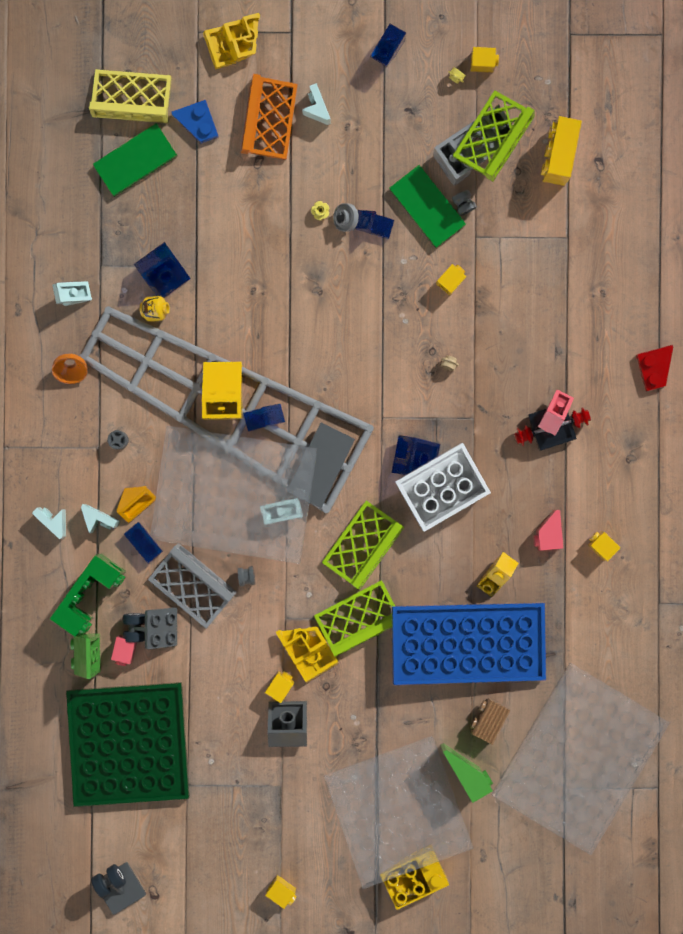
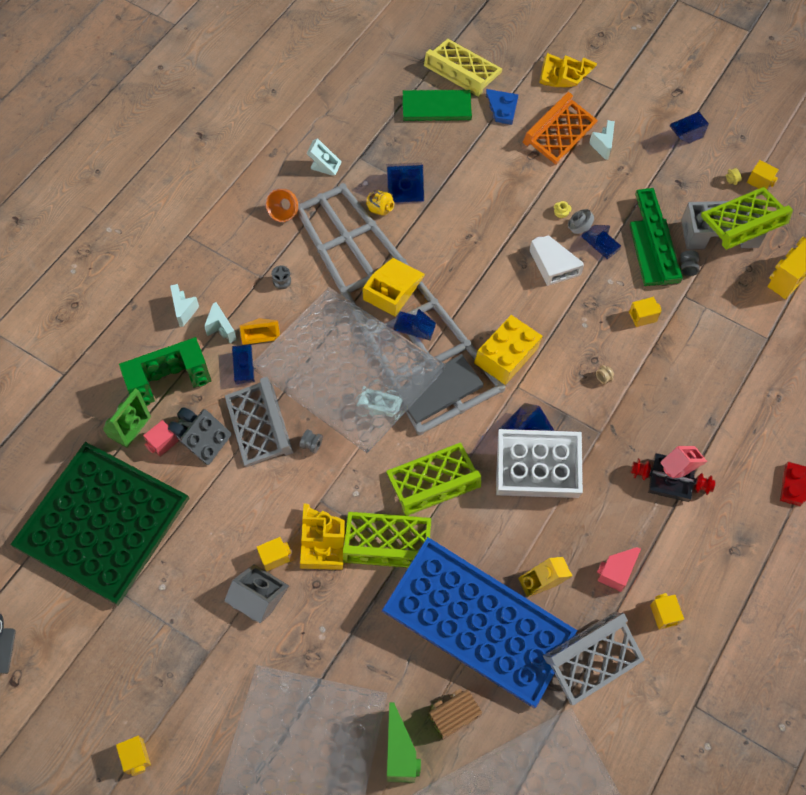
camera: 30 degrees right, 25 degrees down
none -> yellow brick [474,315,543,385]
none -> white slope [530,235,584,286]
none -> light grey fence [543,612,645,705]
none -> green tile [635,188,683,284]

